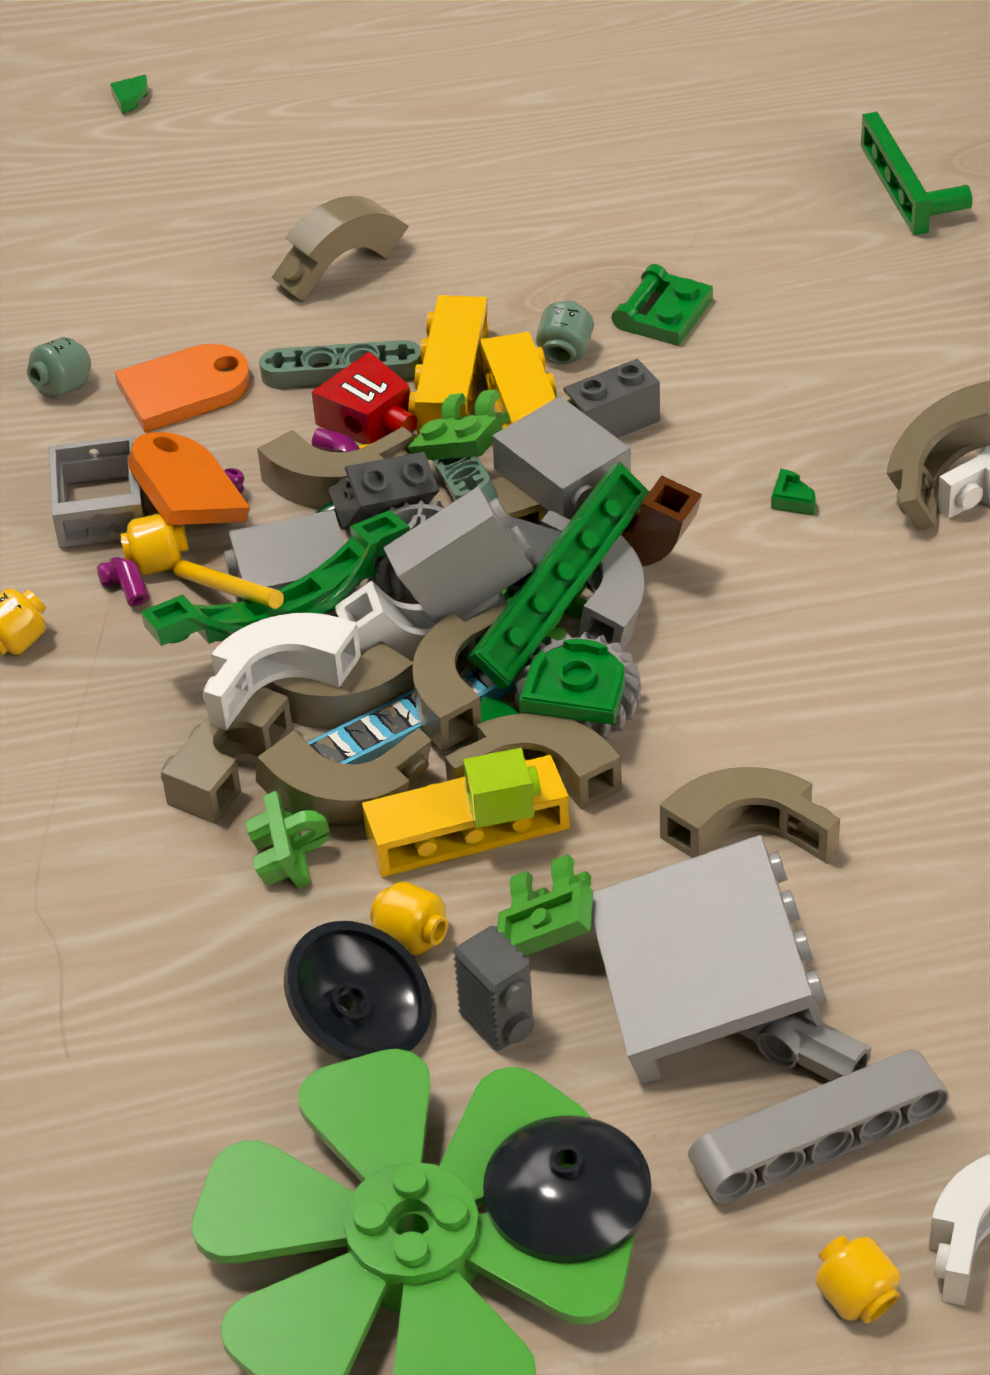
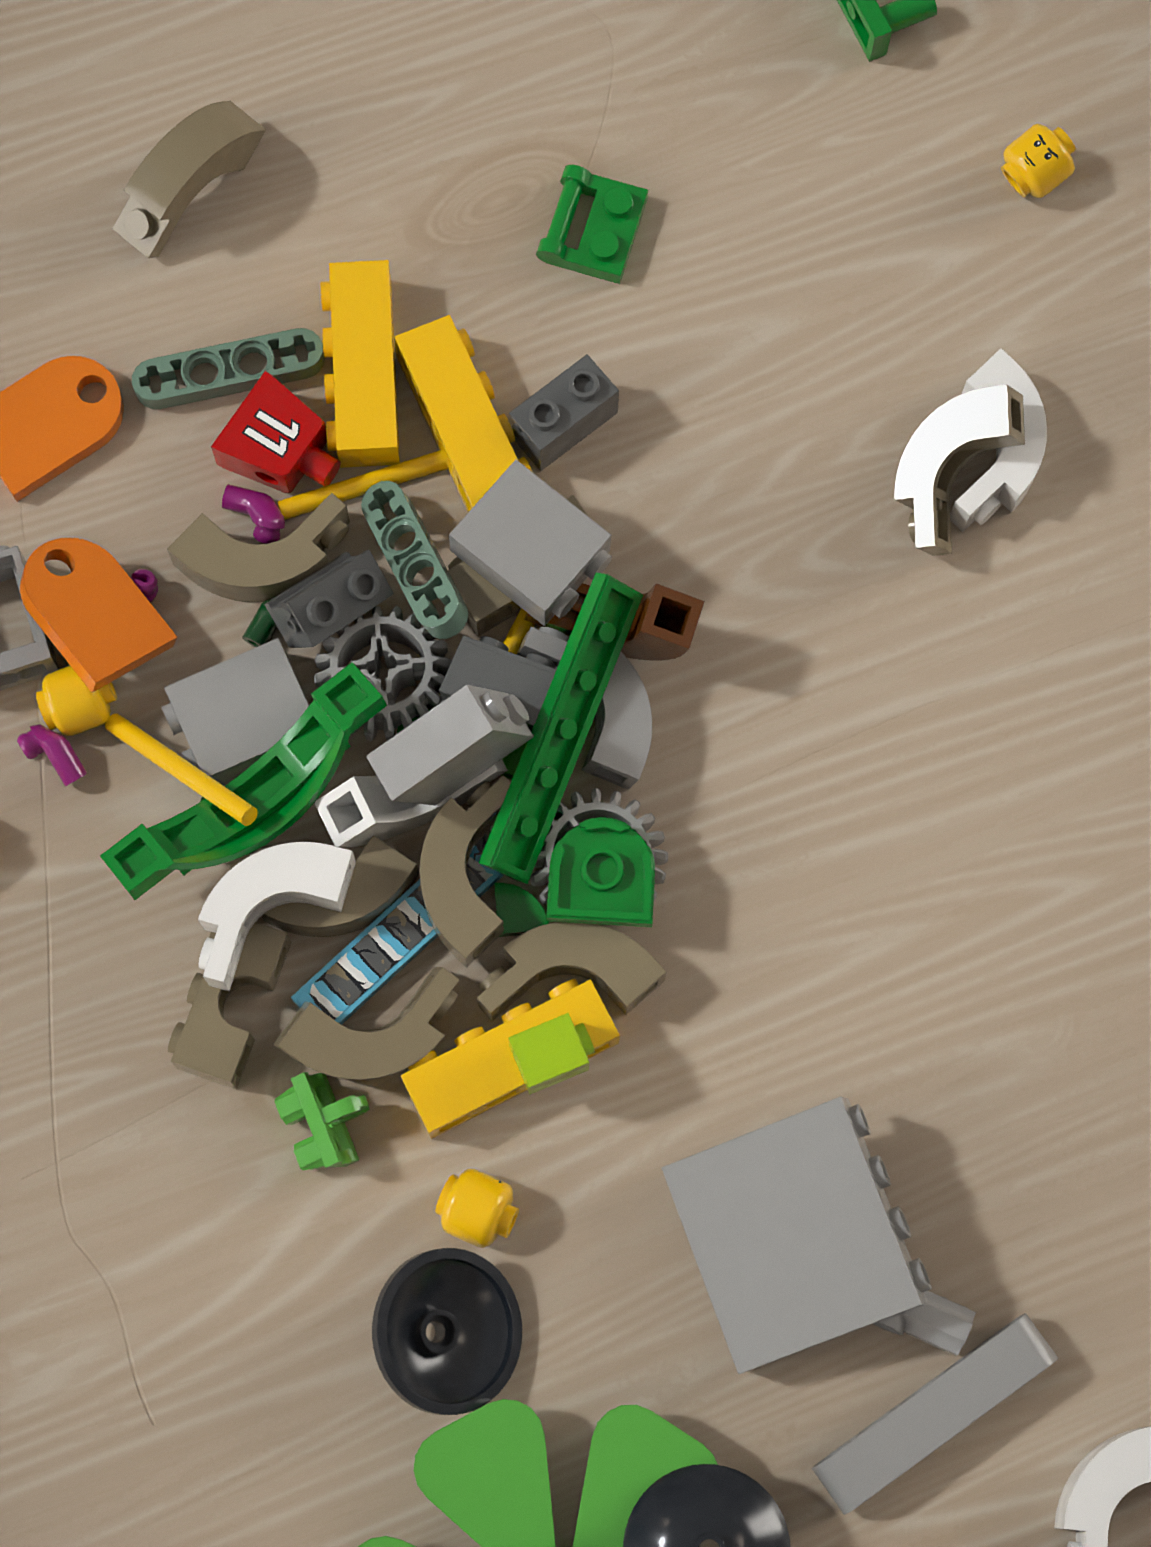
camera: 15 degrees left, 30 degrees up
bright green plate [408,389,511,460] -> none
dark grey brick [452,926,534,1051] -> none
bright green plate [497,854,593,957] -> none
sand green head [536,300,594,364] -> none
dark tan arch [660,767,840,863] -> none
green tile [771,468,816,515] -> none

